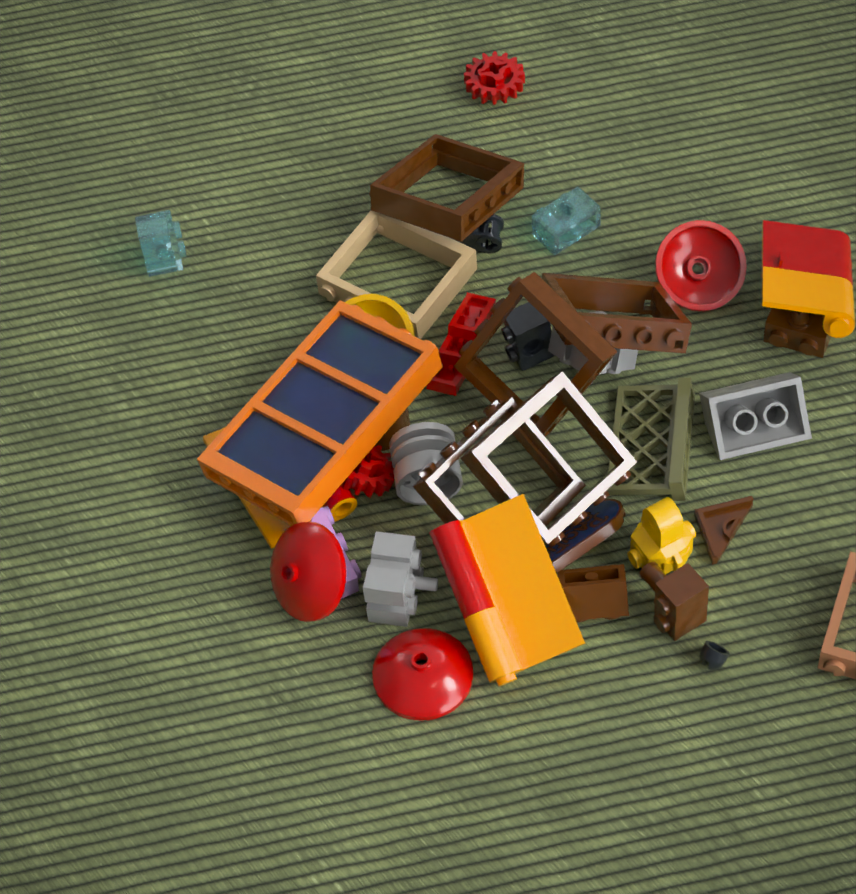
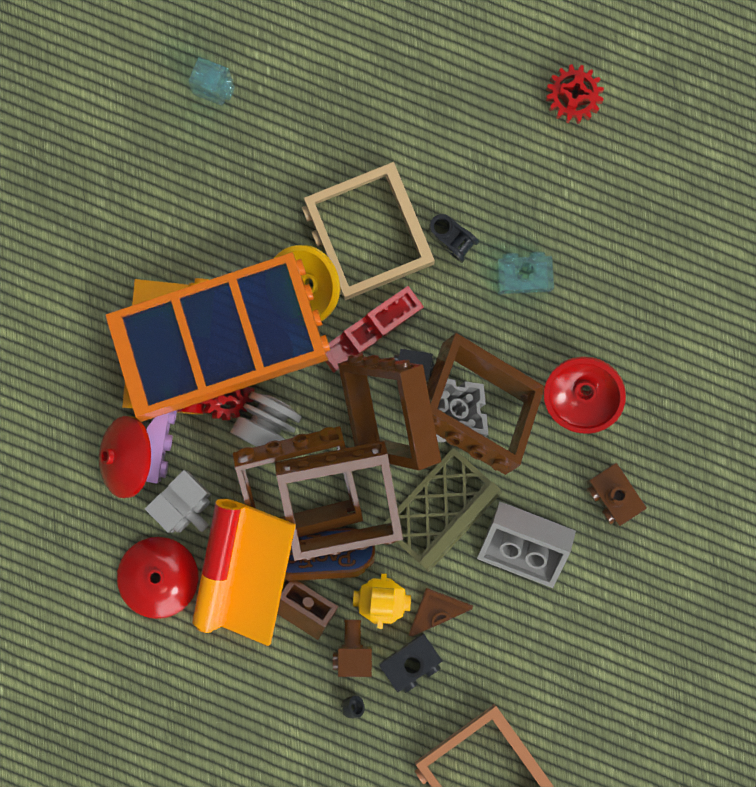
camera: 25 degrees right, 30 degrees up
reddish brown window [369,134,524,242] -> none
door [762,220,855,338] -> none
none -> black brick [379,633,443,693]

